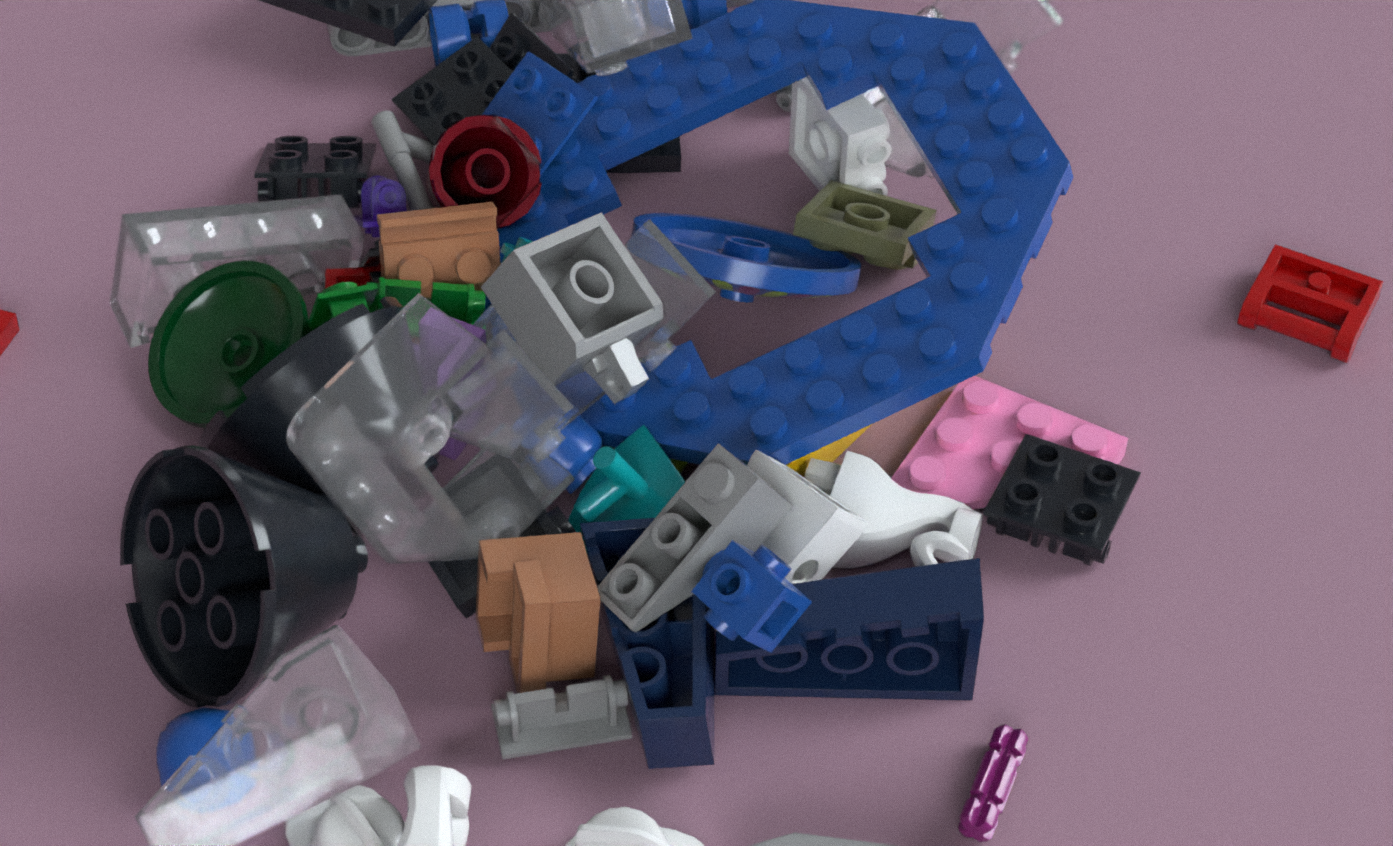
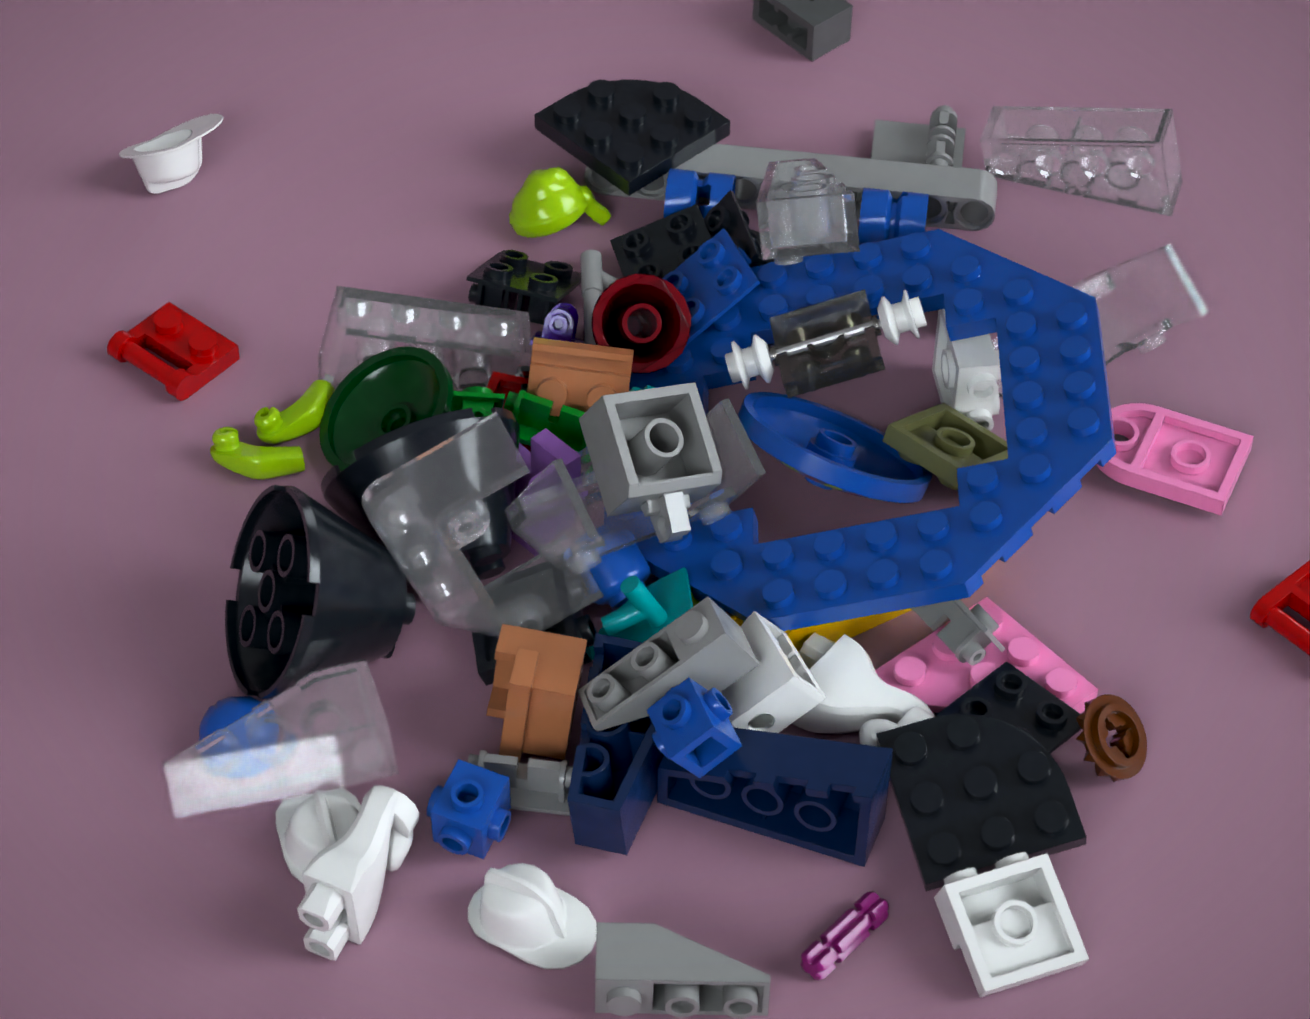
camera: 20 degrees right, 0 degrees up
none -> lime arm [210,427,305,480]
none -> lime arm [254,380,335,444]
none -> blue brick [426,759,511,859]
none -> lime hat [509,167,611,238]
none -> clear smoke plate [725,289,927,398]
none -> black plate [876,714,1087,891]
none -> light grey hinge [911,599,1006,665]
none -> white plate [934,852,1089,997]
none -> reddish brown gear [1076,694,1147,782]
none -> bright pink plate [1096,403,1254,516]

